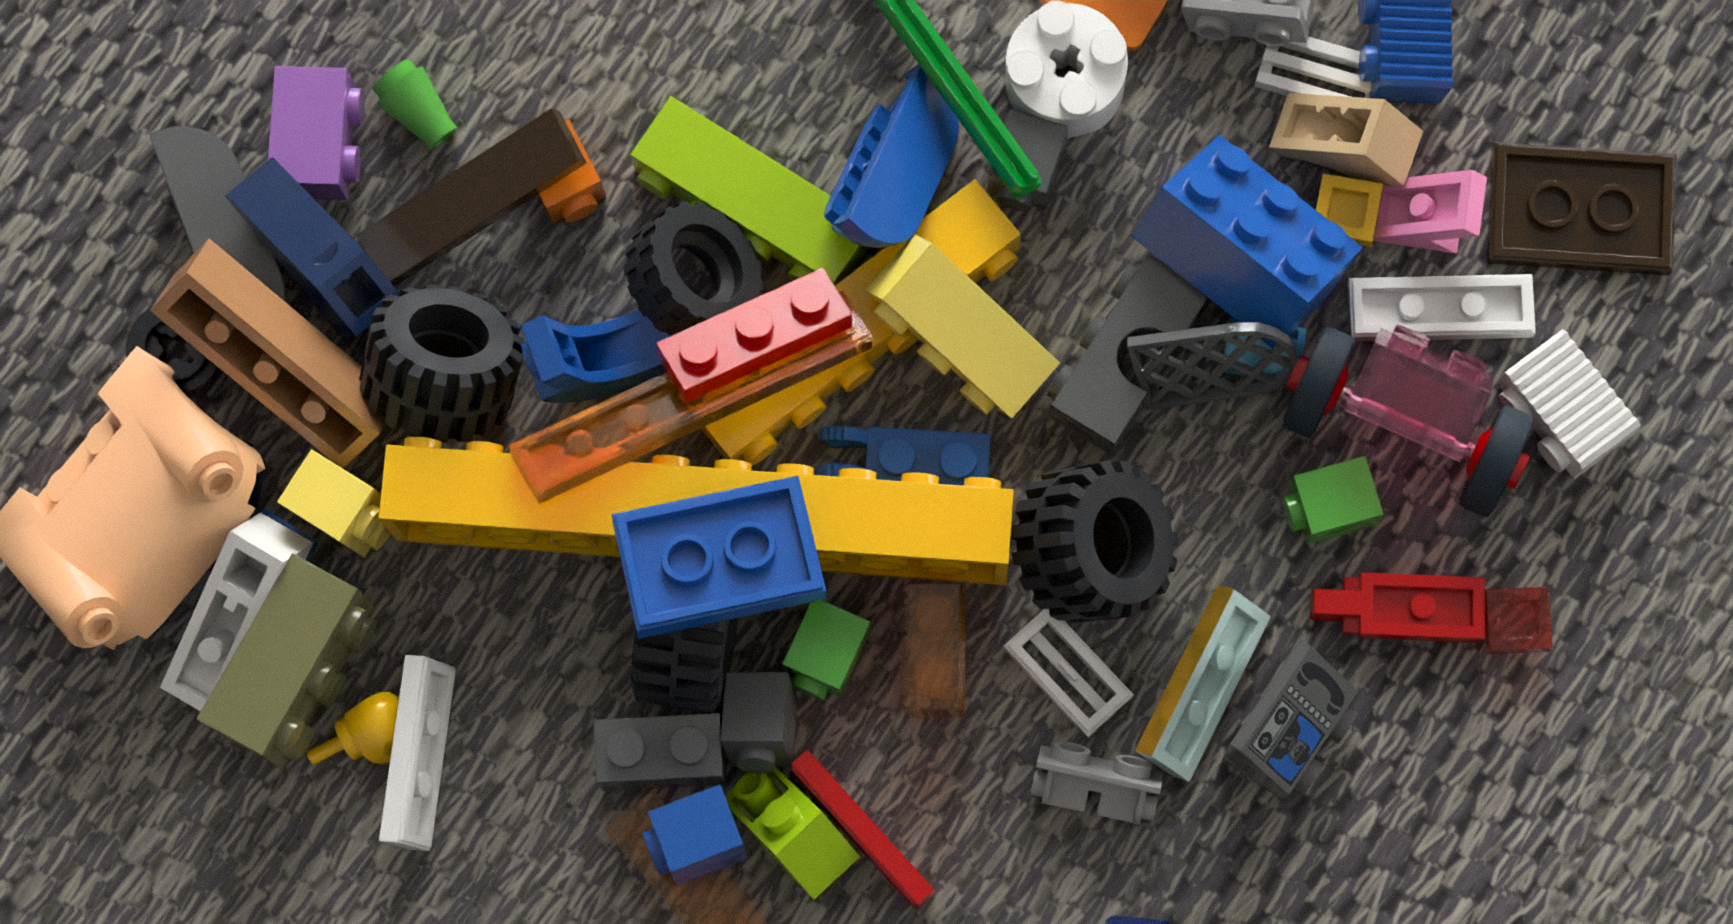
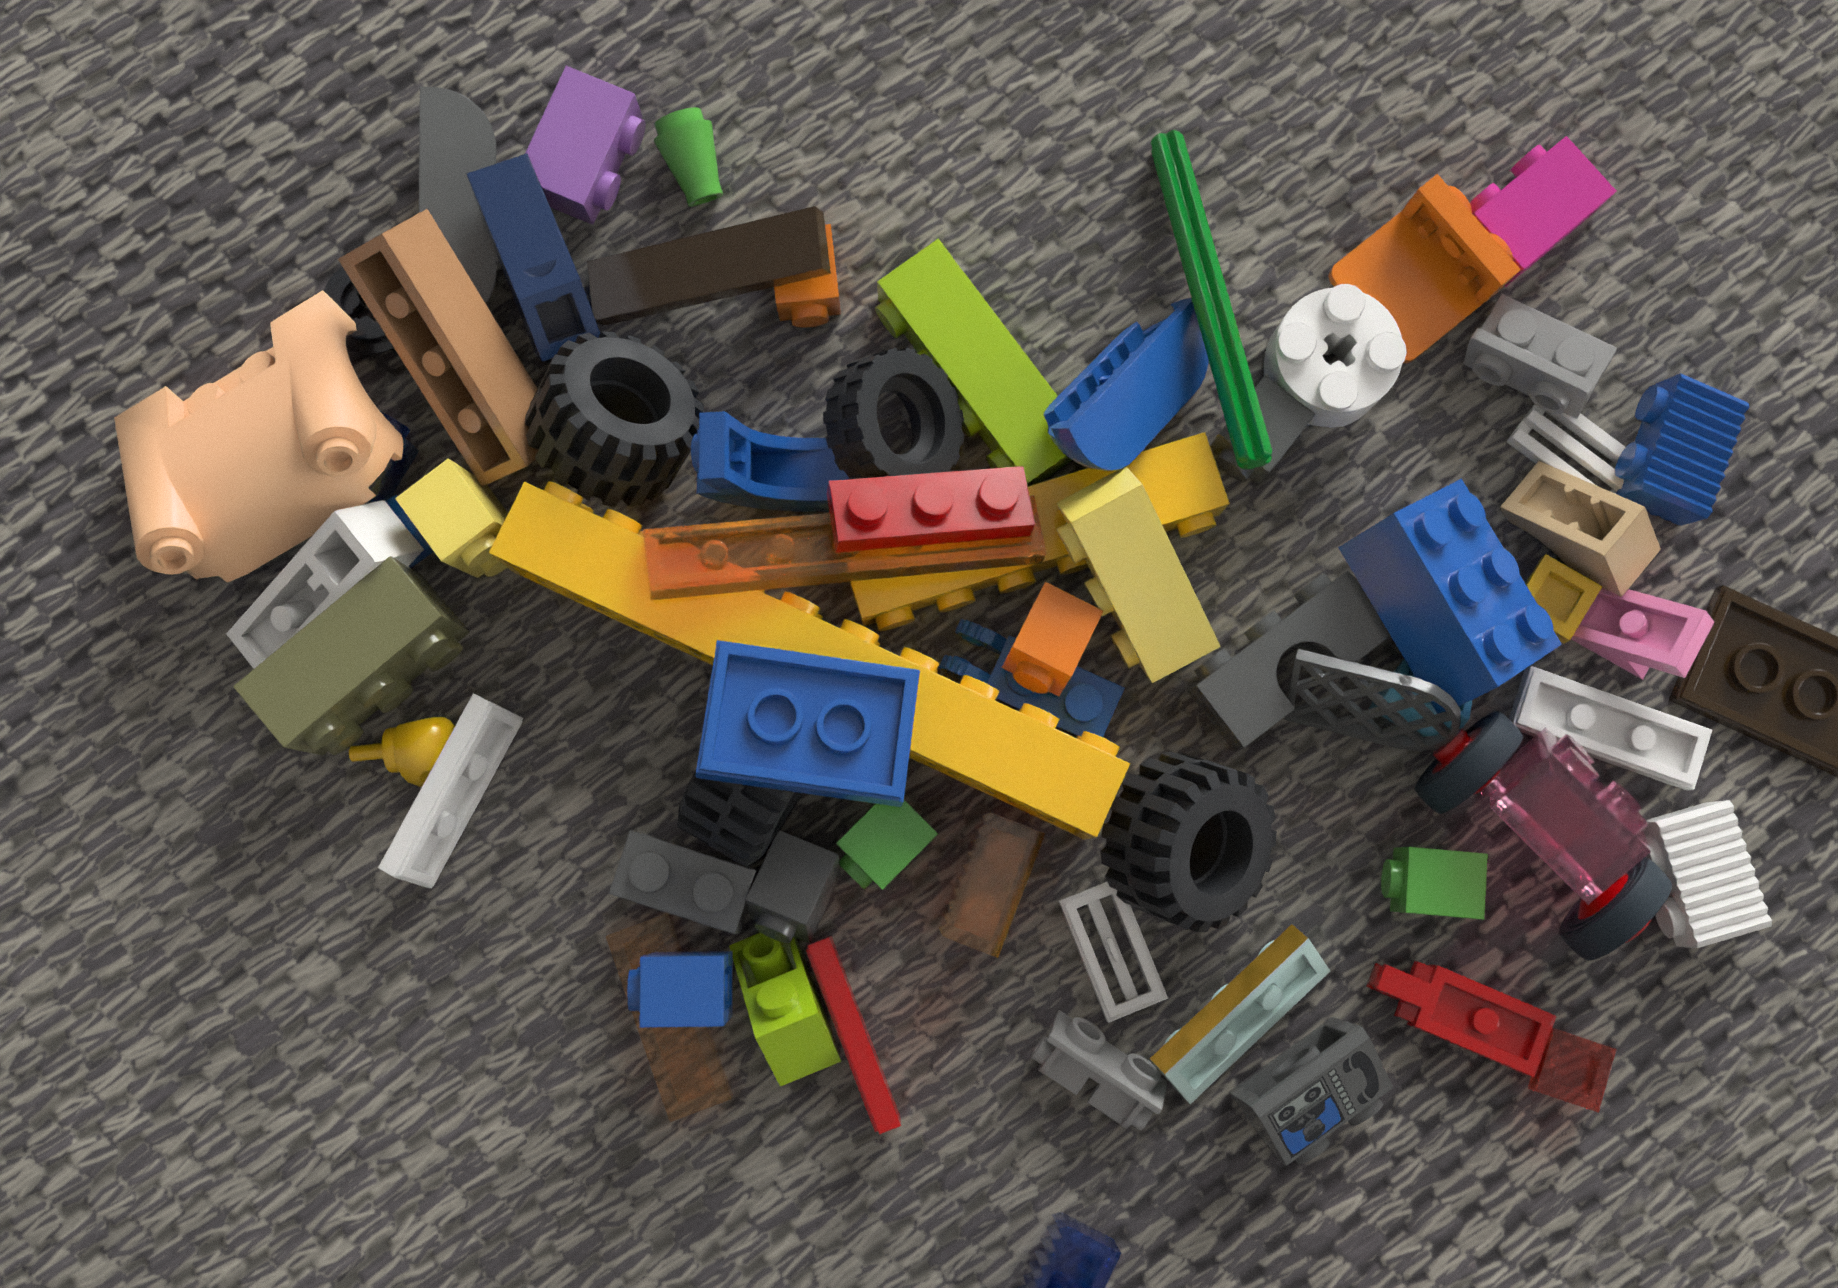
camera: 10 degrees right, 5 degrees up
none -> orange brick [1001,582,1103,697]

